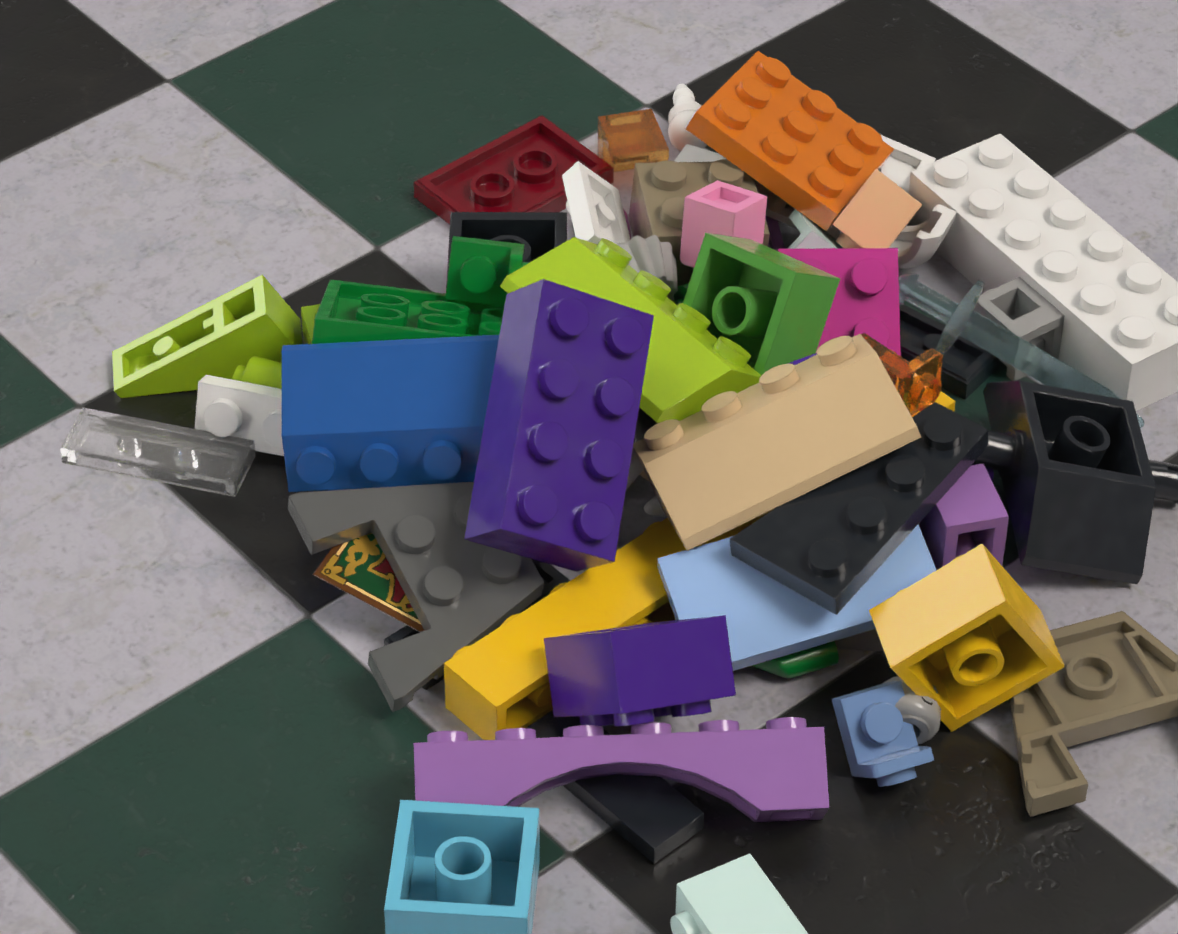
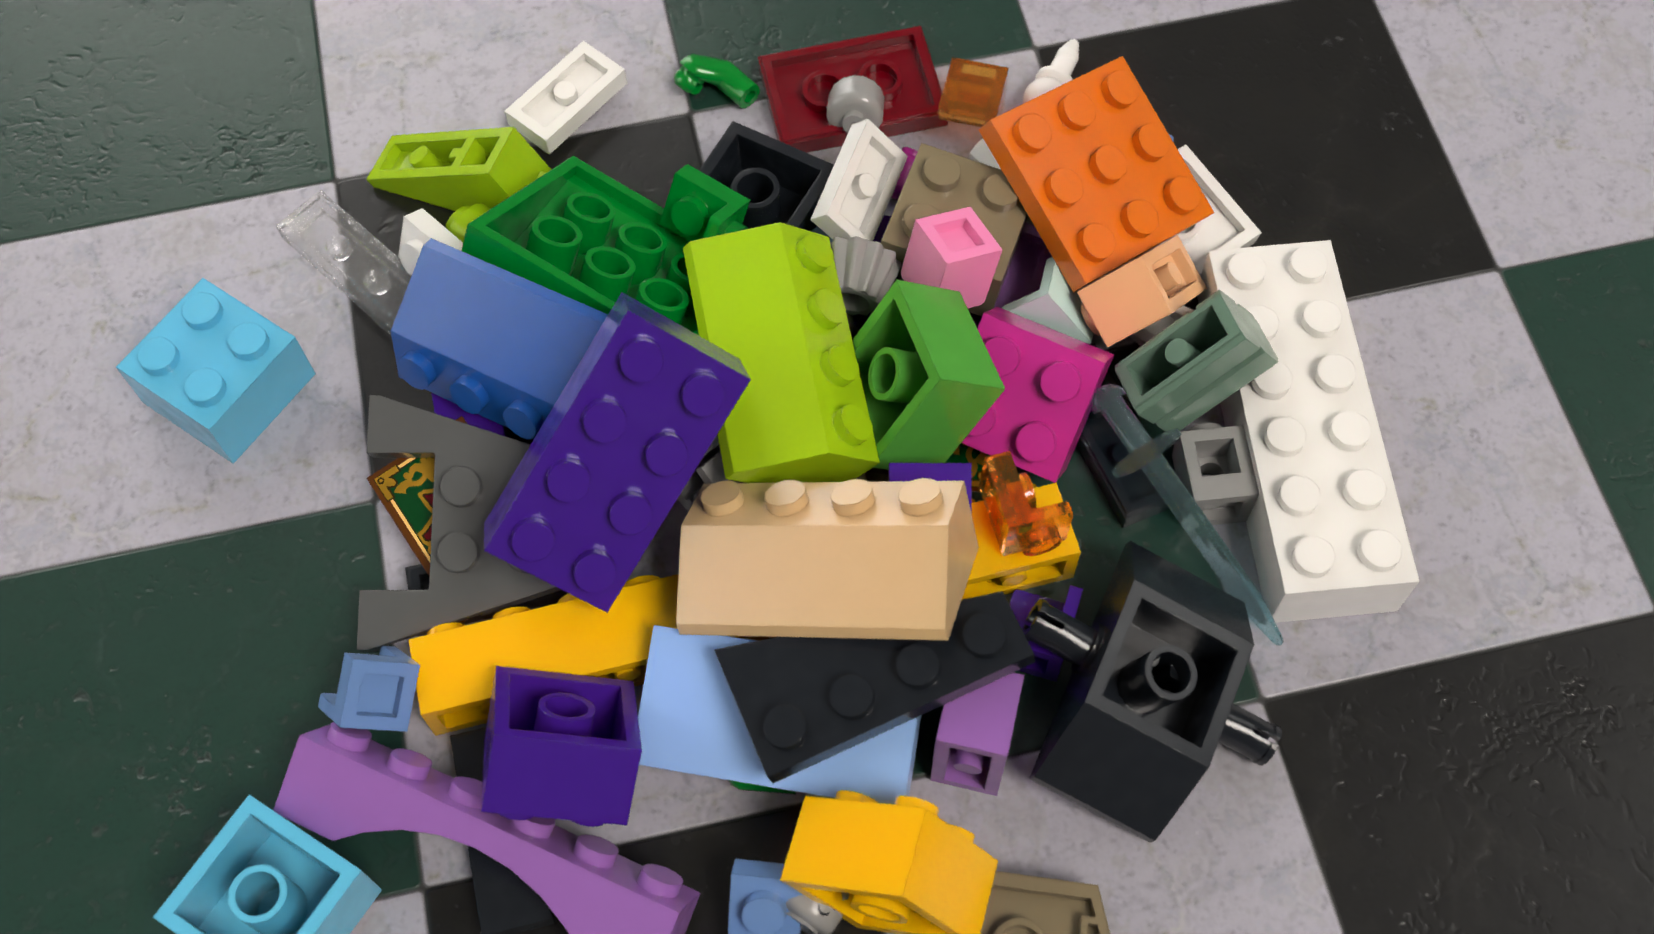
camera: 30 degrees right, 20 degrees up
none -> medium azure brick [116,278,316,464]
none -> medium blue panel [318,646,420,732]
none -> white plate [505,41,627,155]
none -> green arm [674,54,760,109]
none -> light grey piece [827,75,885,133]
none -> sand green brick [1115,289,1279,436]

